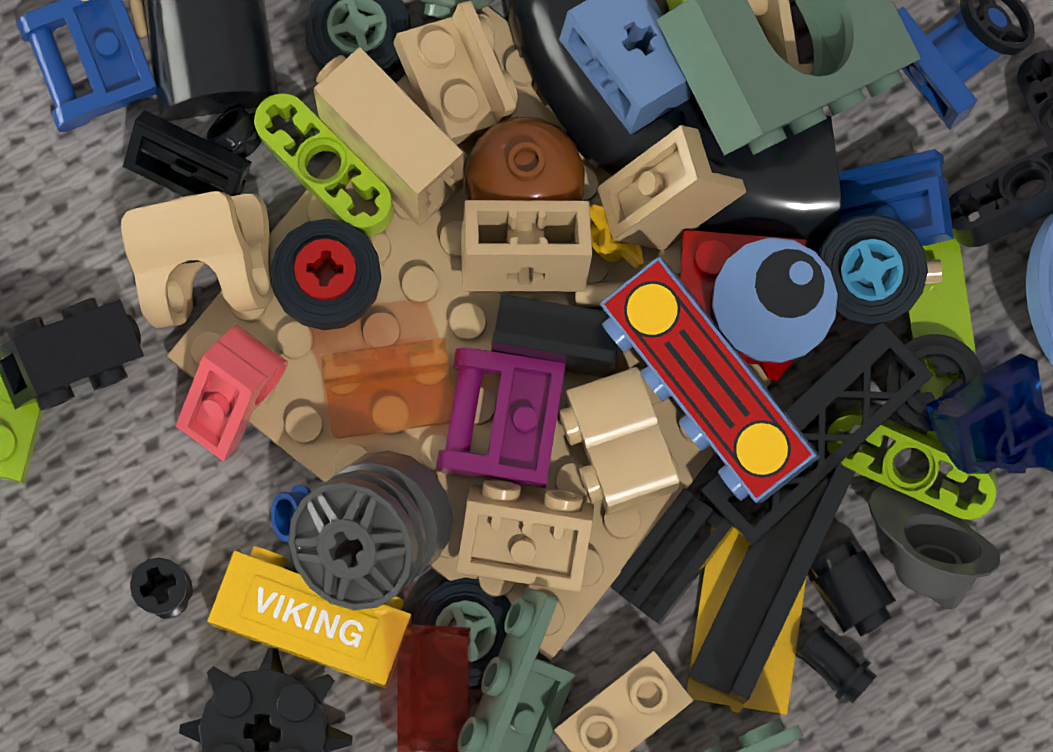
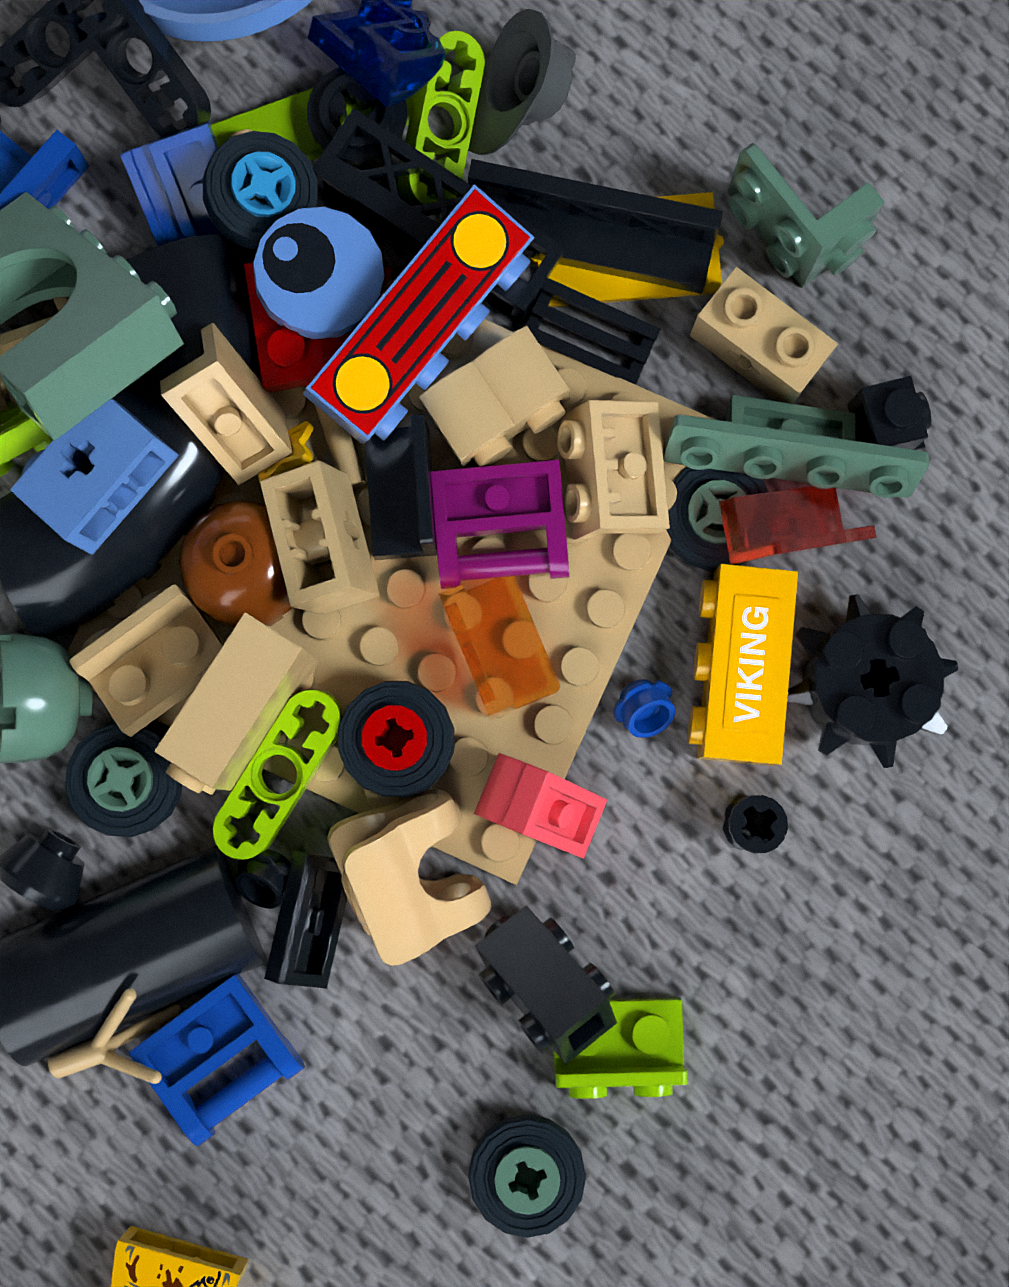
camera: 105 degrees left, 5 degrees up
dark grey wheel [288,450,453,610] -> none
black pin [795,625,877,704] -> none
black brick [810,540,897,637] -> none

